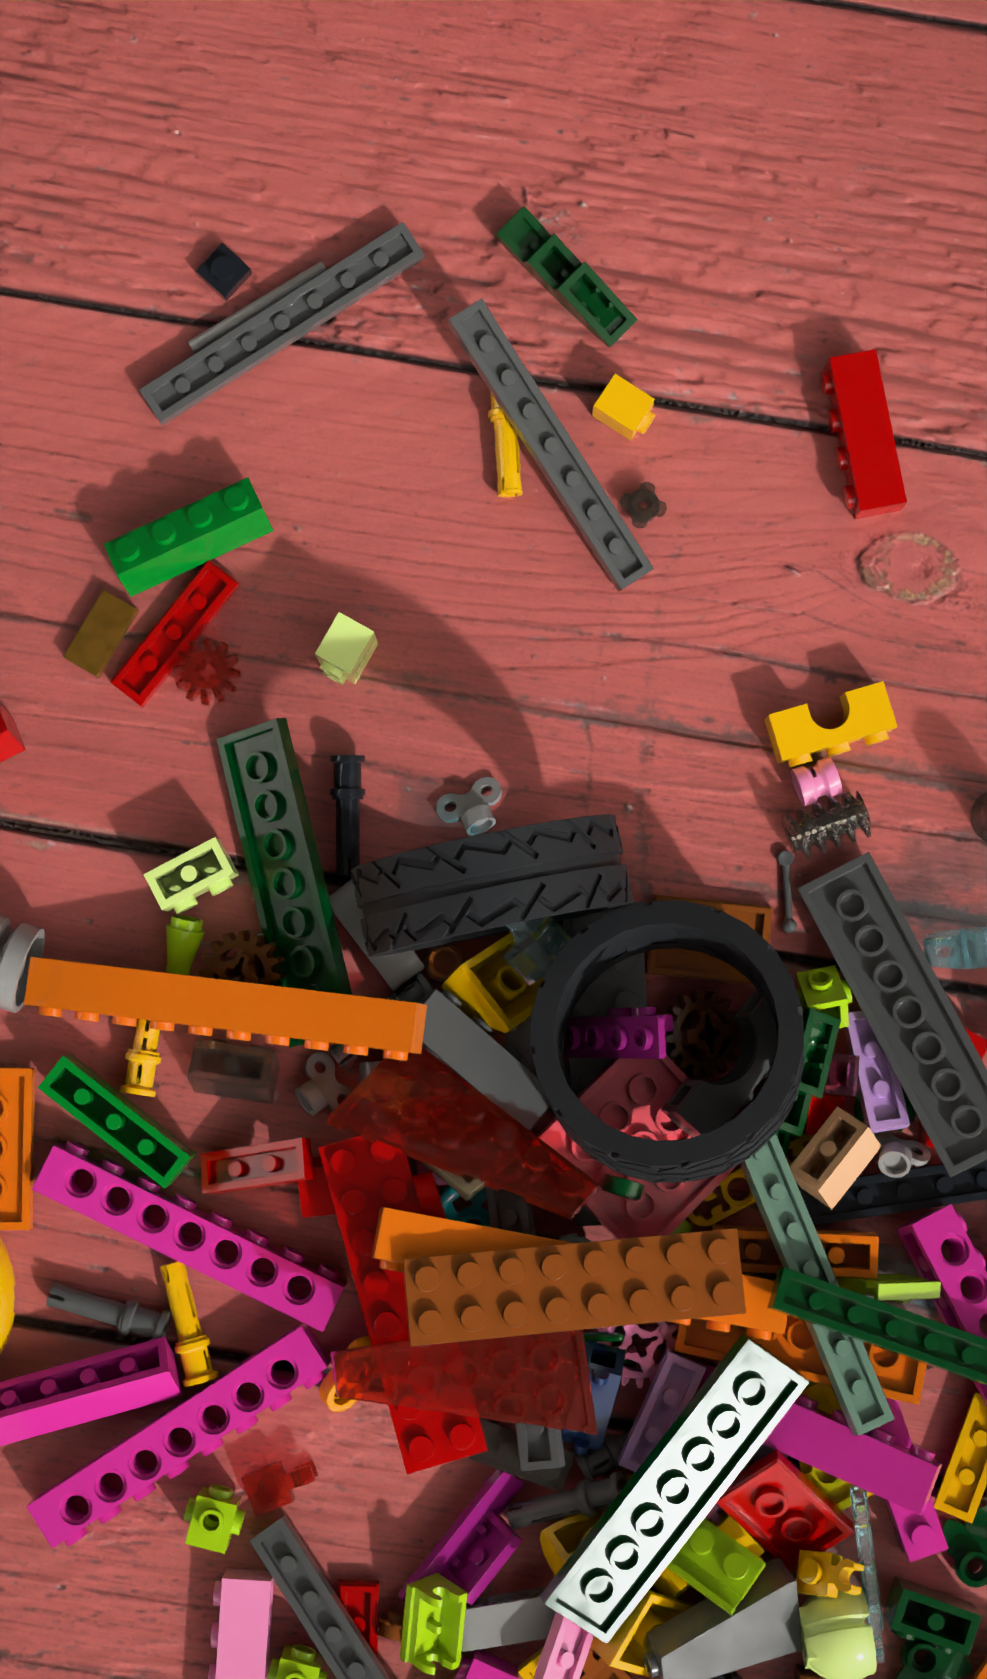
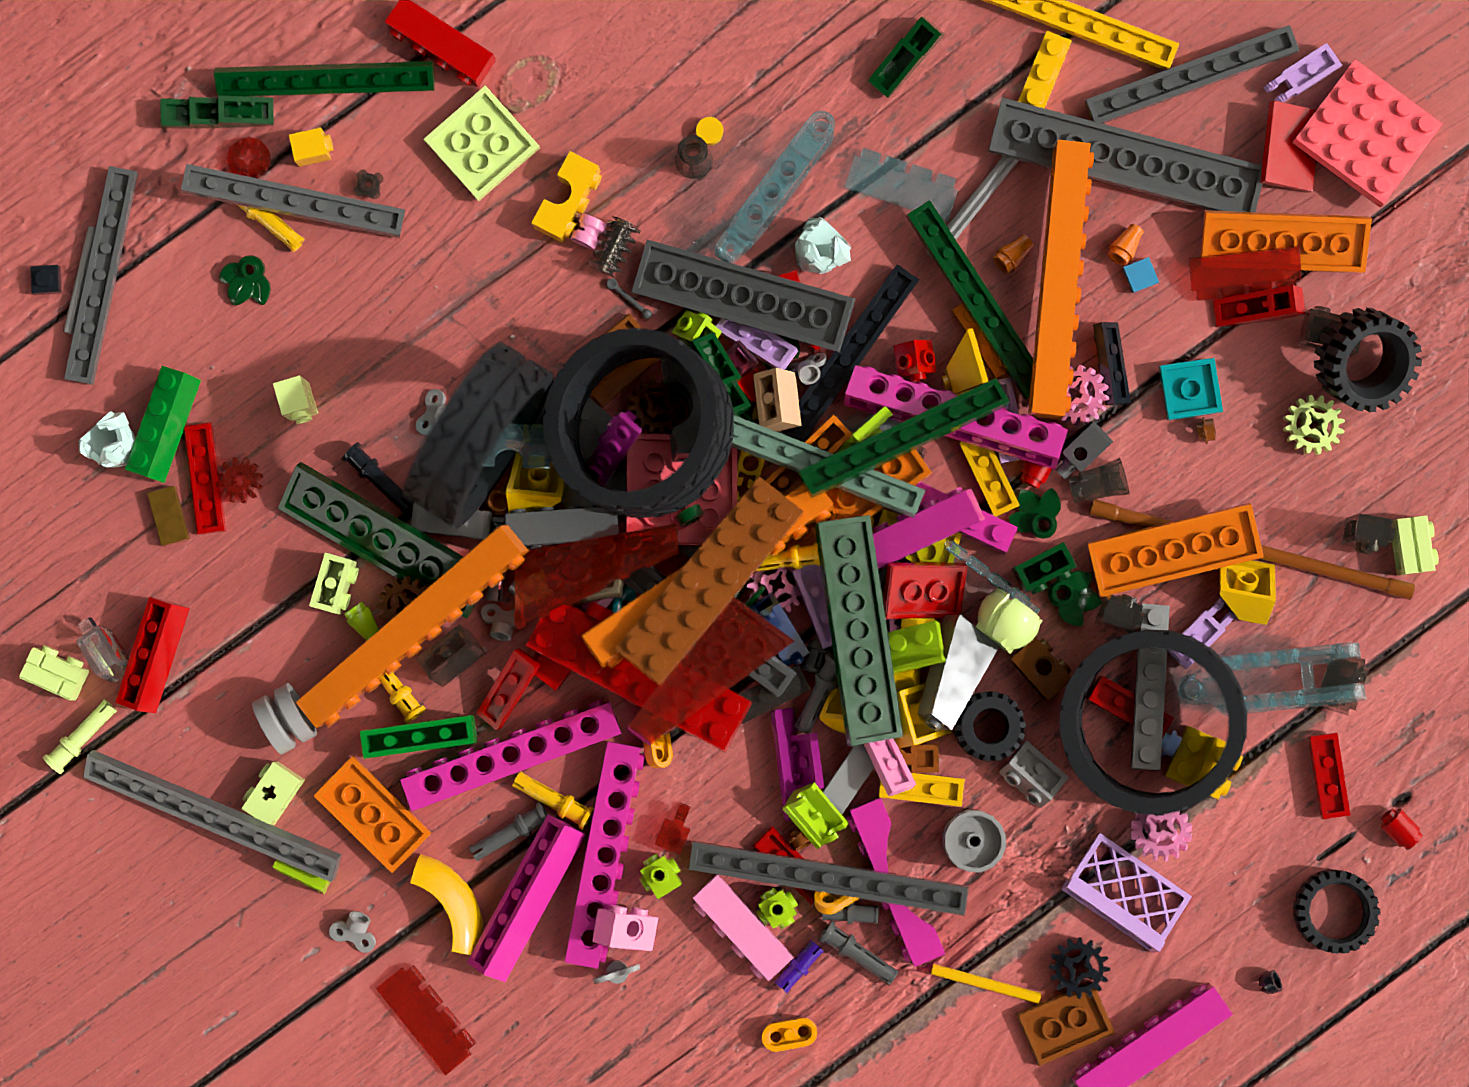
camera: 45 degrees left, 0 degrees up
yellow plate [796,1550,864,1599] -> none
none -> light aqua helmet [78,411,136,467]
none -> dark green plate [213,61,435,97]
none -> dark green plate [219,255,271,306]
none -> clear red gear [226,136,271,179]
none -> yellowish green plate [424,86,540,201]
none -> bright pink brick [592,905,658,951]
none -> light grey piece [593,960,641,984]
none -> yellow pin [756,542,820,571]

